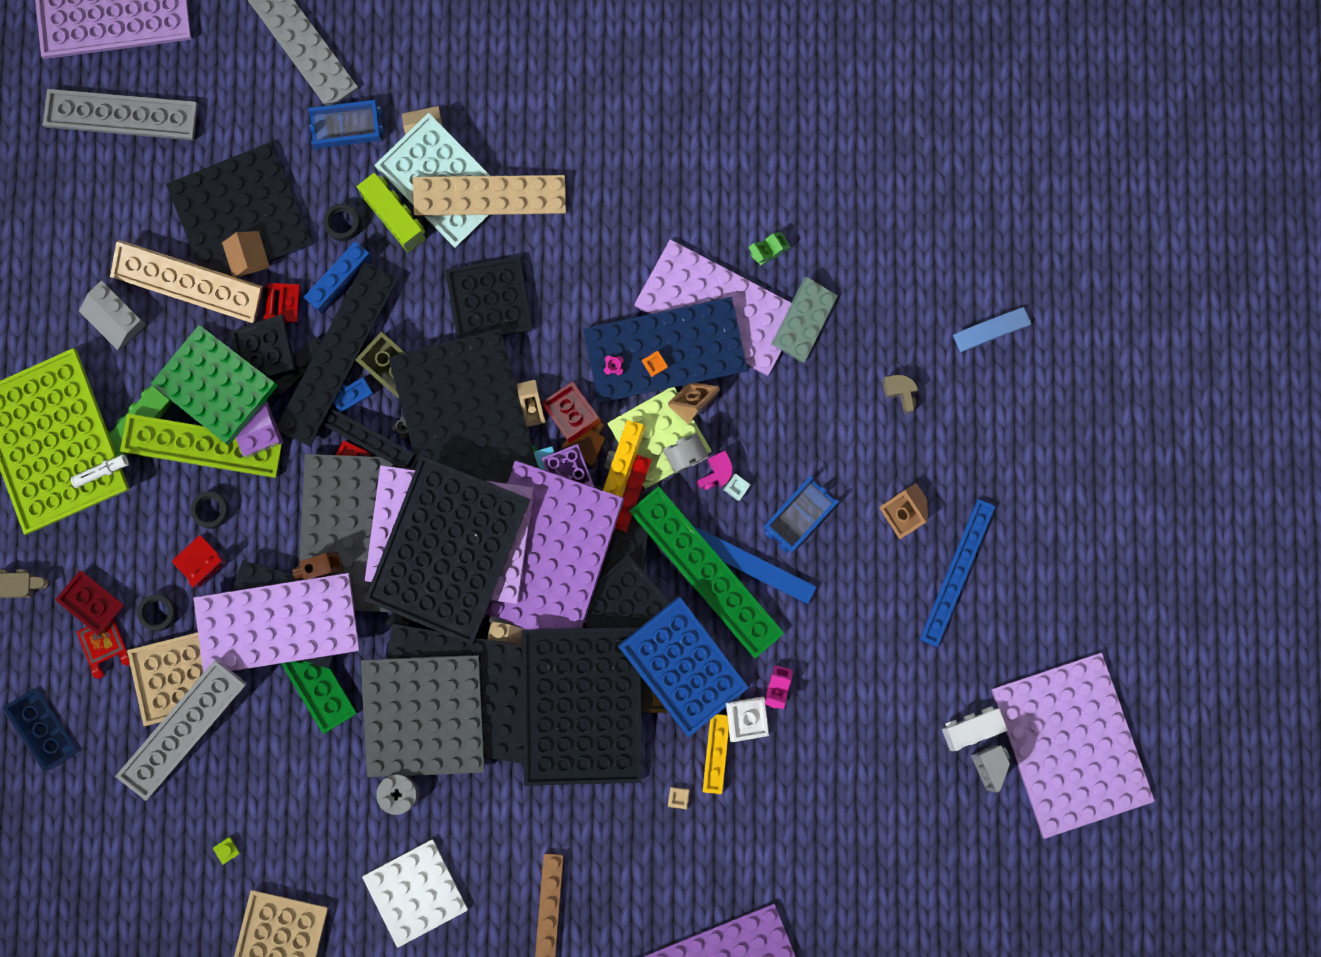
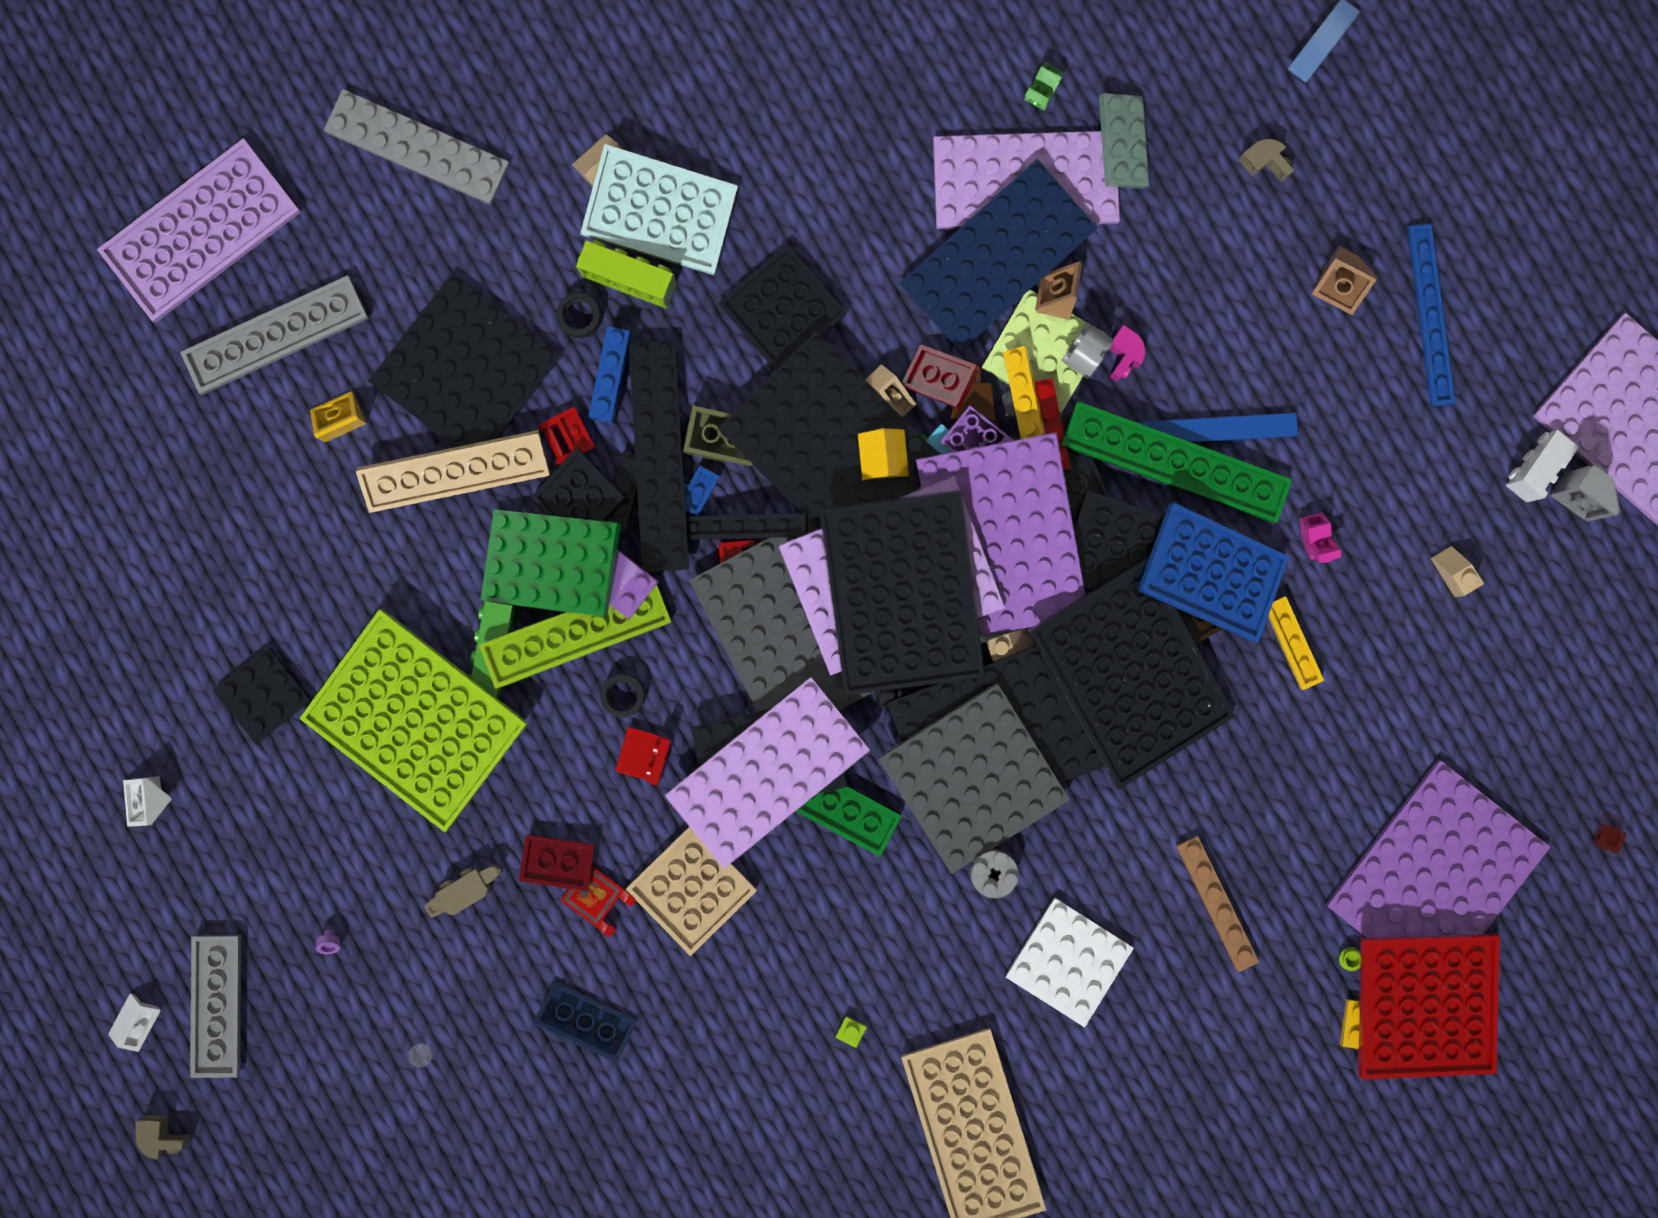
camera: 30 degrees left, 5 degrees up
white pin [71,454,129,488] -> none
light grey slope [79,280,146,351] -> none
light grey plate [115,659,246,801] -> none
black tyre [137,594,177,631] -> none
medium nougat slope [222,231,270,278] -> none
reddish brown torso [293,552,343,580] -> none
door [308,100,384,150] -> none
dark grey plate [392,416,408,439] -> none
tan plate [413,175,566,216] -> none
dark pink plate [604,356,624,375] -> none
orange plate [642,351,668,377] -> none
tan tile [668,787,690,809] -> none
light aqua plate [723,474,750,501] -> none
white tile [726,697,769,742] -> none
clear door [763,475,839,553] -> none
none -> yellow slope [310,391,367,442]
none -> yellow slope [858,429,909,481]
none -> tan slope [1431,546,1484,597]

